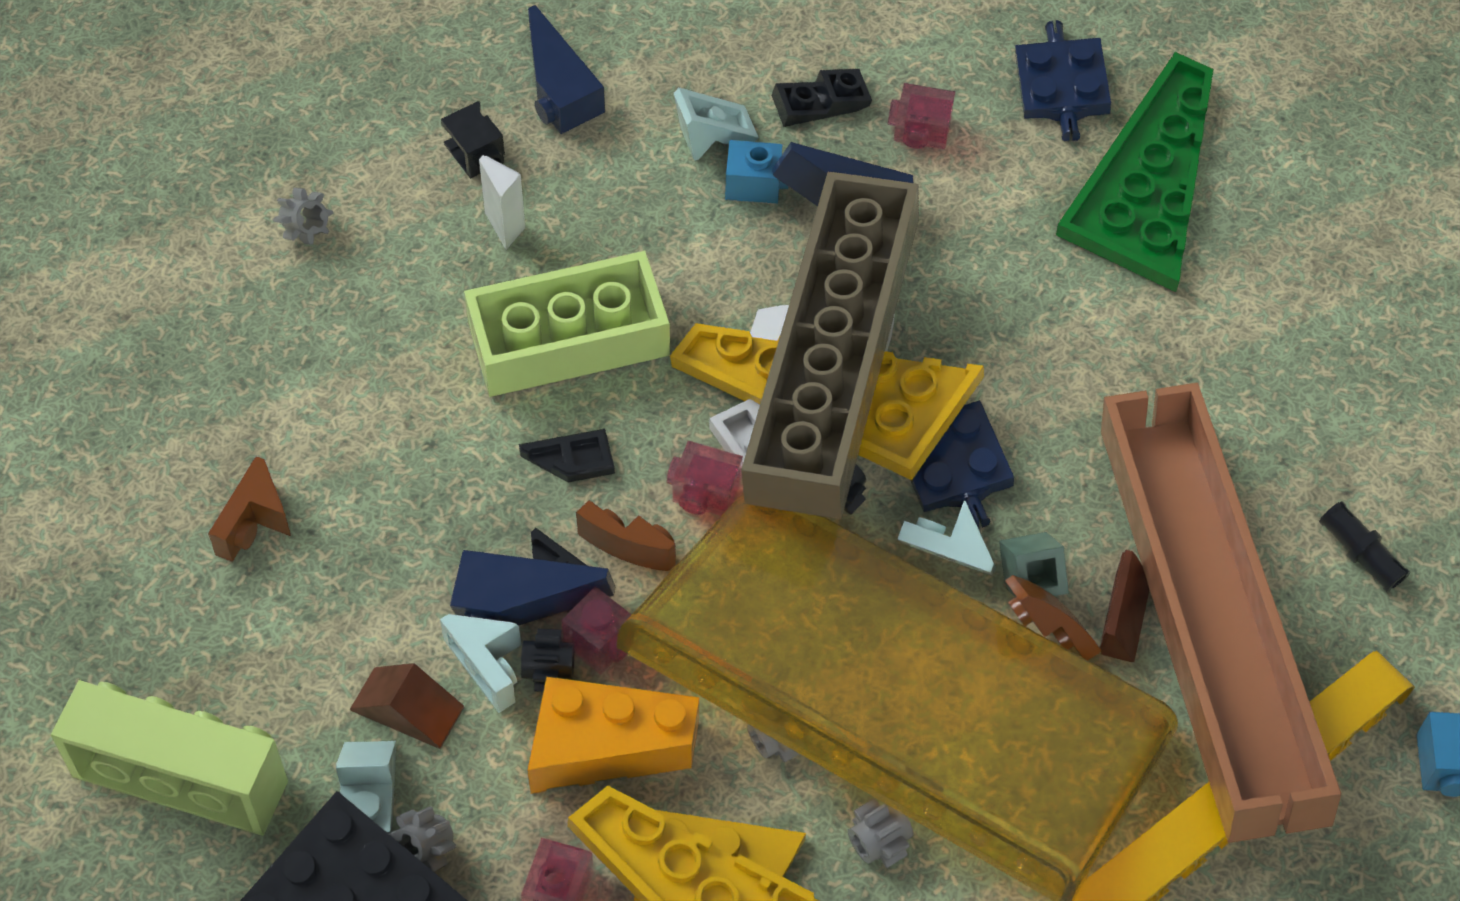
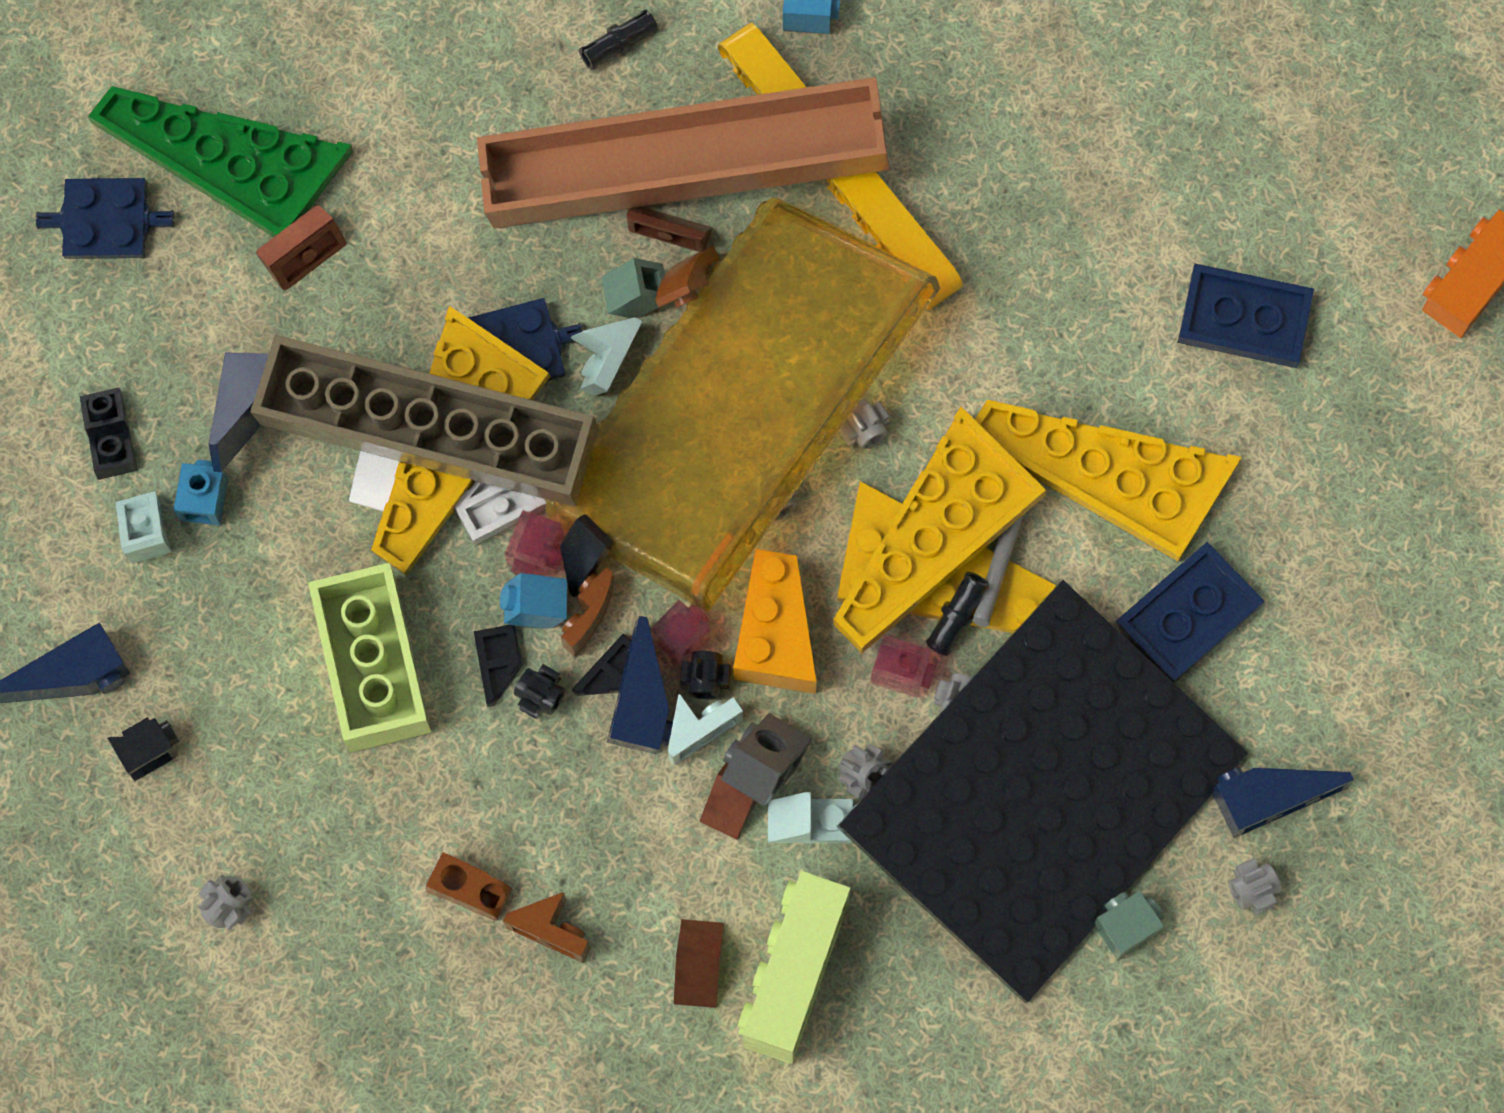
camera: 85 degrees left, 15 degrees up
white slope [479,155,525,250] -> none
clear pink brick [888,83,956,150] -> none
none -> copper slope [256,205,347,291]
none -> dark orange leg [426,852,513,921]
none -> dark azure brick [500,573,567,628]
none -> black gear [514,664,566,719]
none -> black tile [560,514,614,597]
none -> copper slope [673,919,724,1008]
none -> dark grey brick [721,713,812,806]

